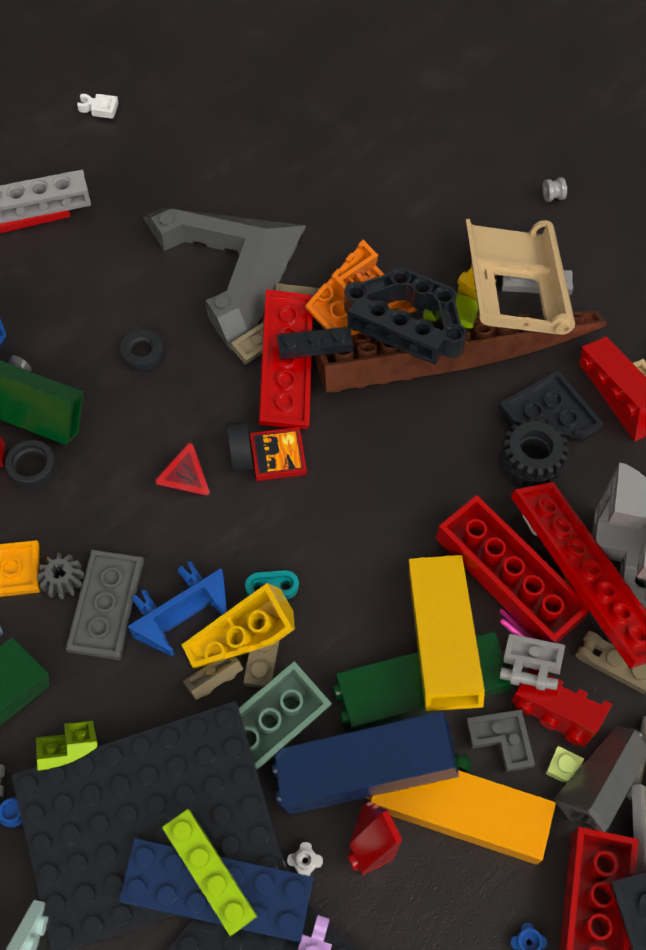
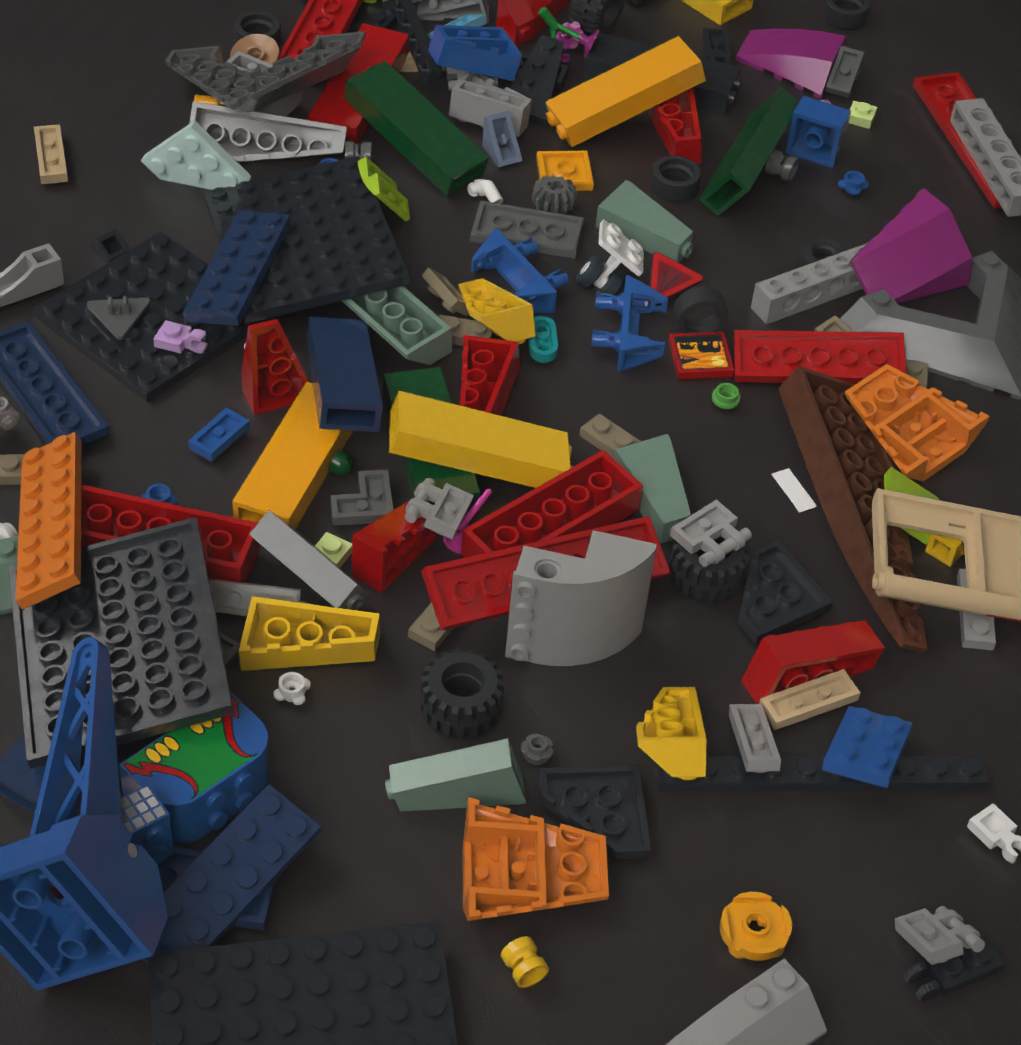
camera: 90 degrees right, 15 degrees down
lime plate [162,809,257,936] -> none
black plate [277,327,354,359] -> none
black brick [344,267,467,365] -> none
none -> blue plate [188,407,250,462]
none -> red wedge [460,335,520,416]
none -> white arm [467,179,503,204]
none -> white plate [576,219,644,295]
none -> dark tan plate [579,413,641,459]
none -> blue hose [591,275,668,371]
none -> sand green slope [596,180,694,263]
none -> sand green slope [614,434,691,543]
none -> light grey plate [670,500,752,567]
none -> bright green plate [712,383,741,409]
none -> light grey brick [751,243,867,325]
none -> white sticker [772,468,817,512]
none -> blue plate [838,171,869,195]
none -> magenta wedge [850,188,973,303]

